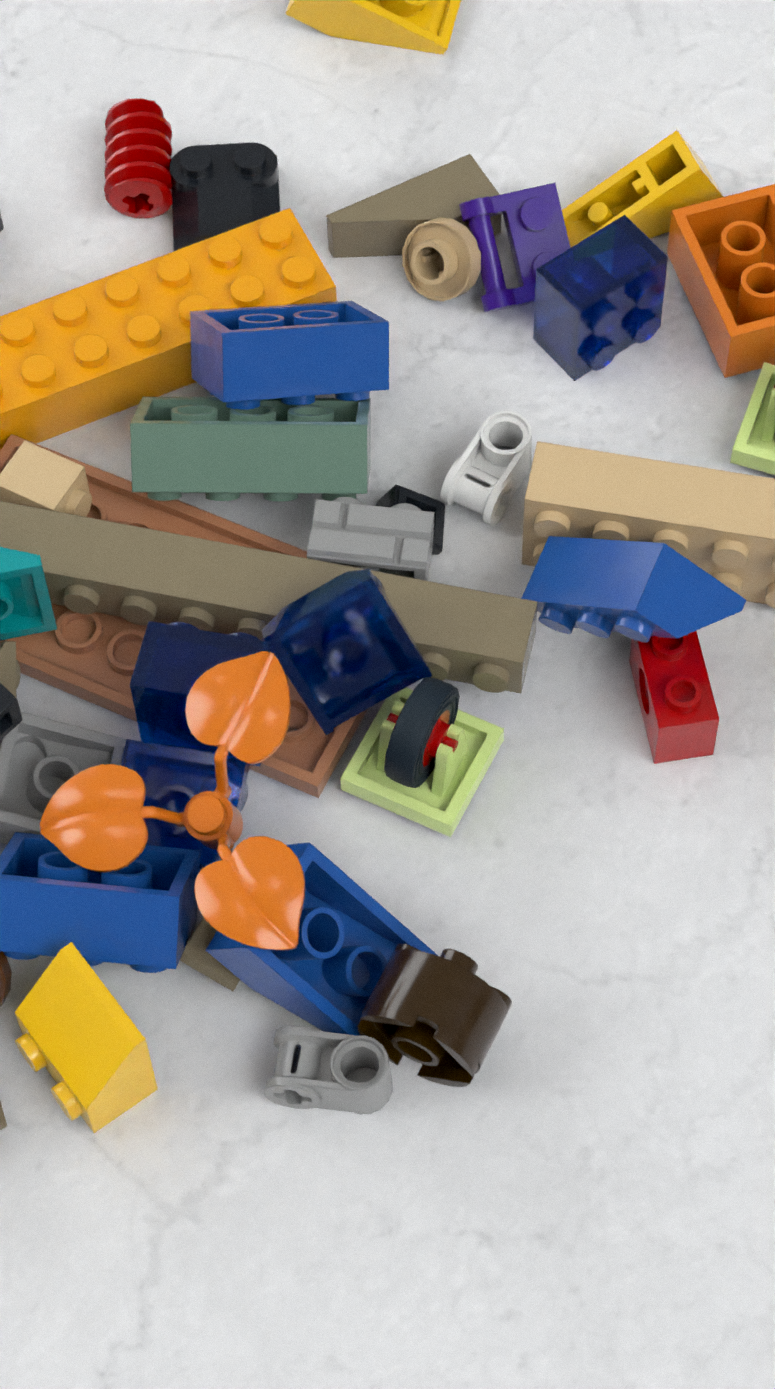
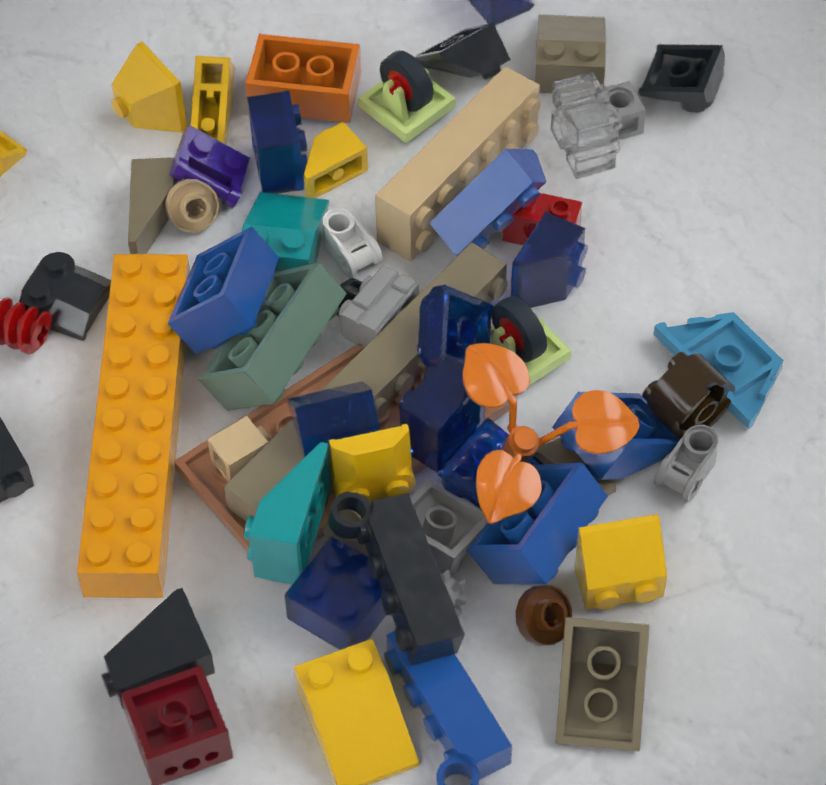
camera: 65 degrees left, 5 degrees down
none -> yellow slope [111,42,187,132]
none -> teal slope [242,192,330,272]
none -> clear blue slope [287,381,380,458]
none -> yellow slope [304,122,368,198]
none -> yellow slope [329,424,416,503]
none -> clear blue slope [511,212,588,308]
none -> dark azure wing [653,312,784,429]

